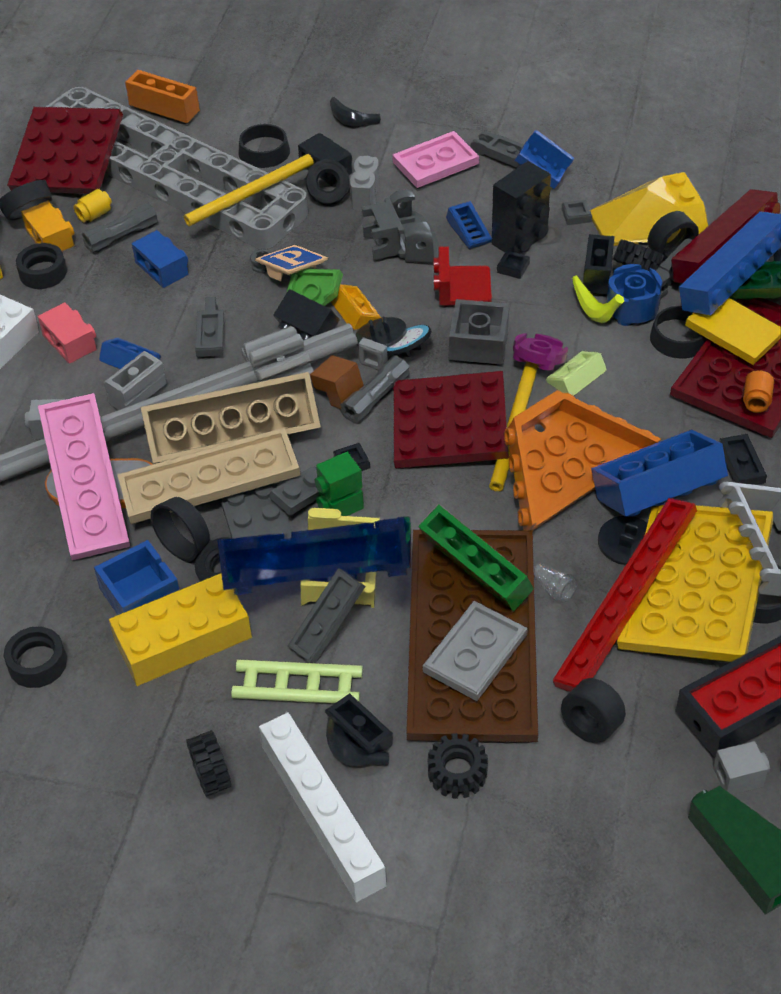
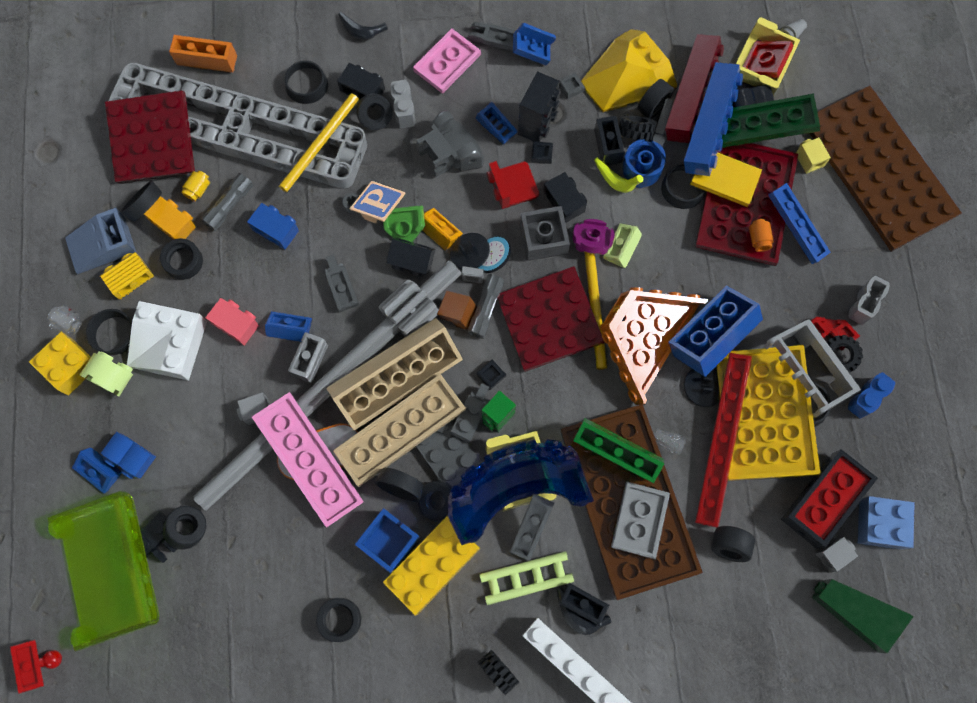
camera: 20 degrees left, 25 degrees up
black tyre [428,733,488,799] -> none
black plate [719,434,767,485] -> none
none -> black brick [543,172,587,223]

